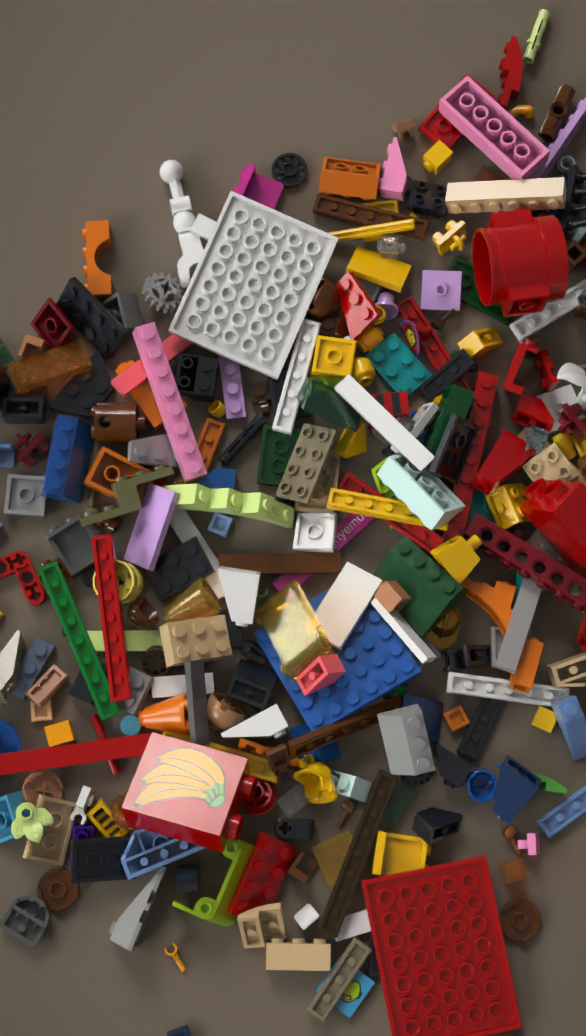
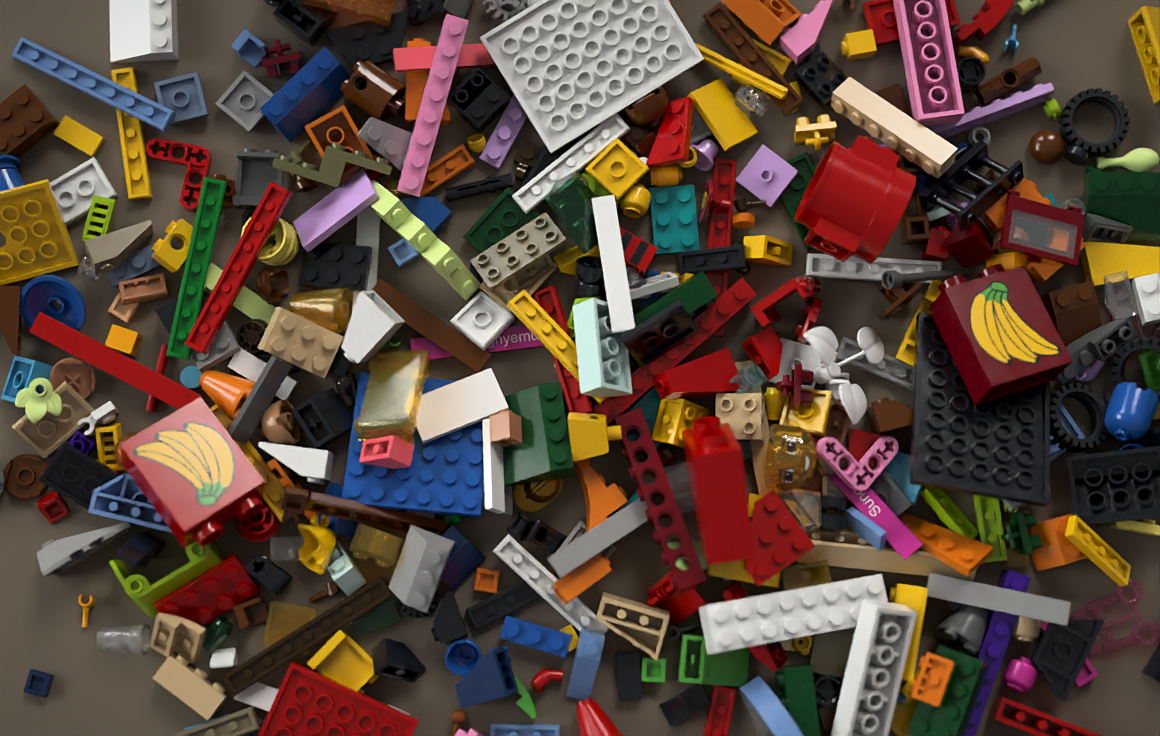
camera: 35 degrees right, 5 degrees up
none -> red slope [37,490,70,524]
none -> clear plant [97,623,151,656]
none -> yellow brick [150,218,193,273]
none -> clear green cone [202,616,233,652]
none -> clear yellow brick [349,523,406,569]
none -> blue plate [499,615,573,658]
none -> red arm [531,669,563,693]
none -> black wheel [574,256,604,297]
none -> orange tile [732,213,755,228]
none -> black wheel [957,57,986,93]
none -> dark azure hand [1003,24,1019,55]

